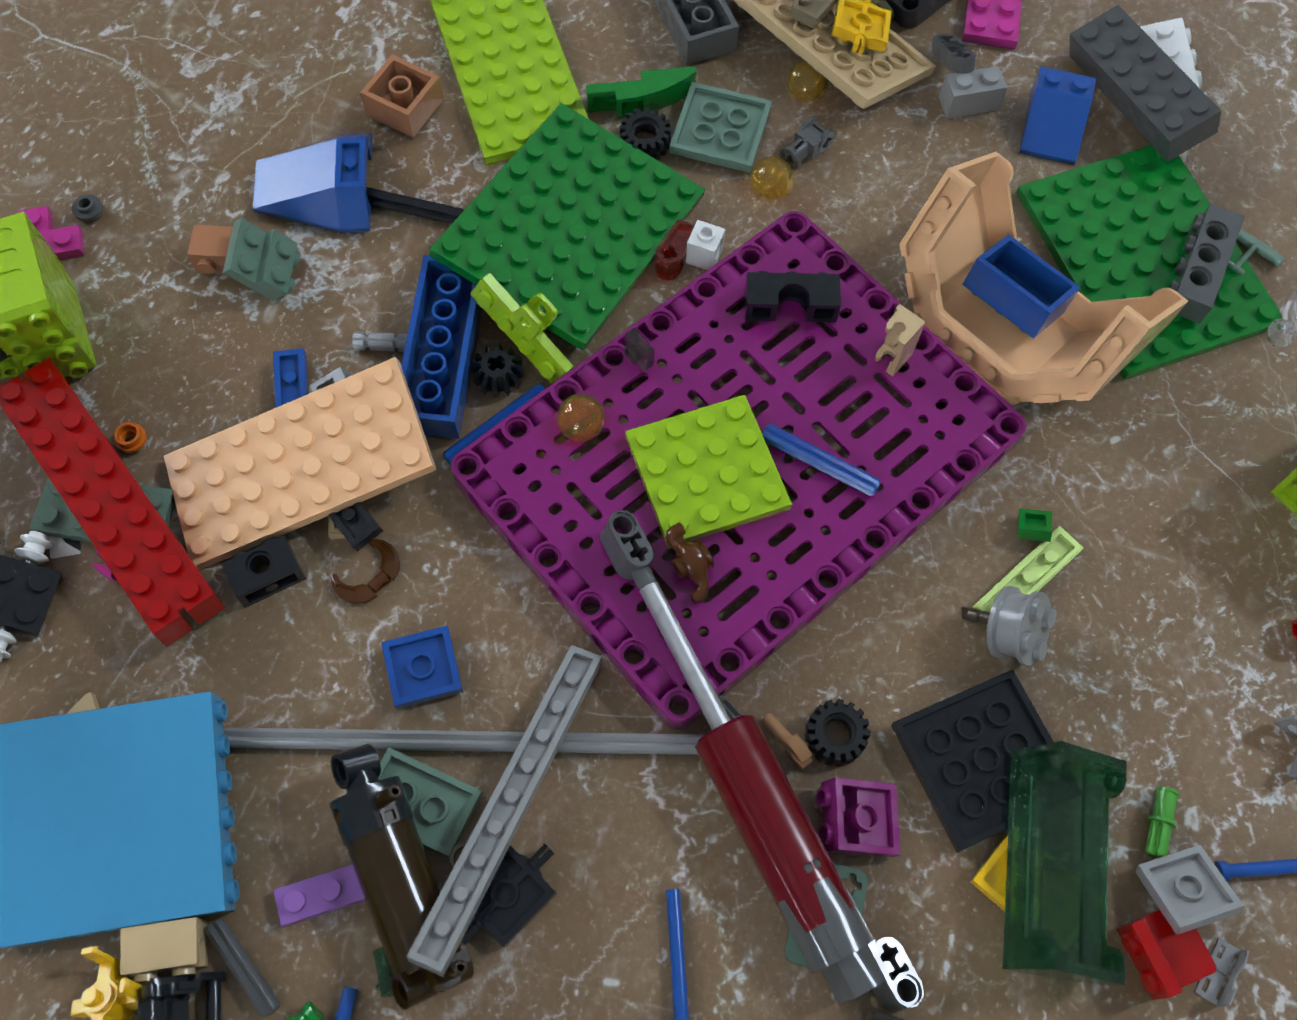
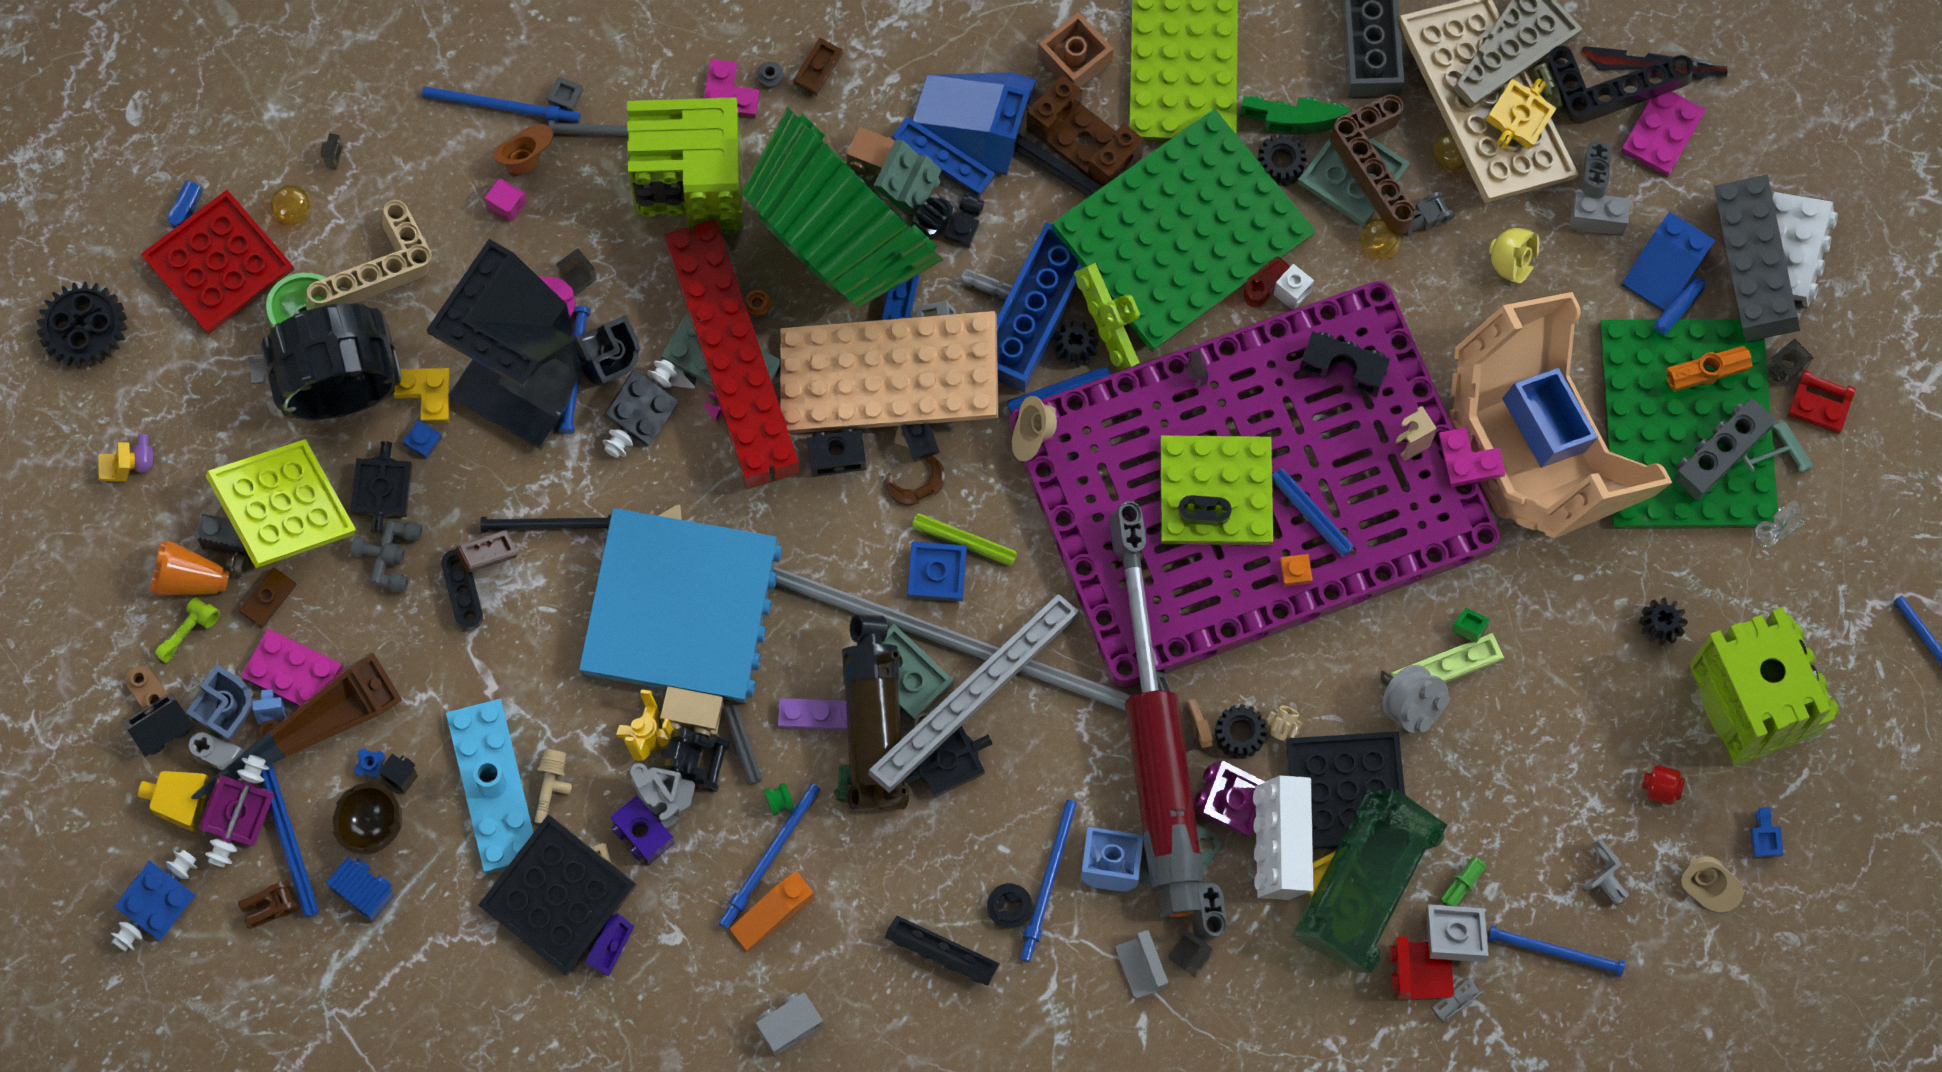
camera: 20 degrees right, 5 degrees up
clear yellow hair [557,393,606,442] -> none
reddish brown piece [666,522,714,604] -> none
none -> green container [741,107,943,308]
none -> reddish brown plate [793,37,843,96]
none -> blue plate [892,117,995,197]
none -> black gear [911,194,955,240]
none -> lime axle [912,514,1017,566]
none -> black plate [945,193,985,248]
none -> tan piece [1012,396,1057,462]
none -> reddish brown plate [1026,75,1144,187]
none -> medium blue slope [1081,827,1143,892]
none -> black beam [1178,495,1232,525]
none -> white brick [1253,775,1313,900]
none -> tan gear [1266,706,1303,741]
none -> orange plate [1280,554,1313,587]
none -> reddish brown beam [1330,95,1415,235]
none -> dark pink plate [1439,427,1506,487]
none -> light yellow cylinder [1489,228,1540,283]
none -> black gear [1639,597,1688,646]
none -> blue axle [1654,277,1706,335]
none -> orange piece [1666,346,1753,392]
none -> clear smoke brick [1767,338,1814,387]
none -> red plate [1787,369,1856,434]

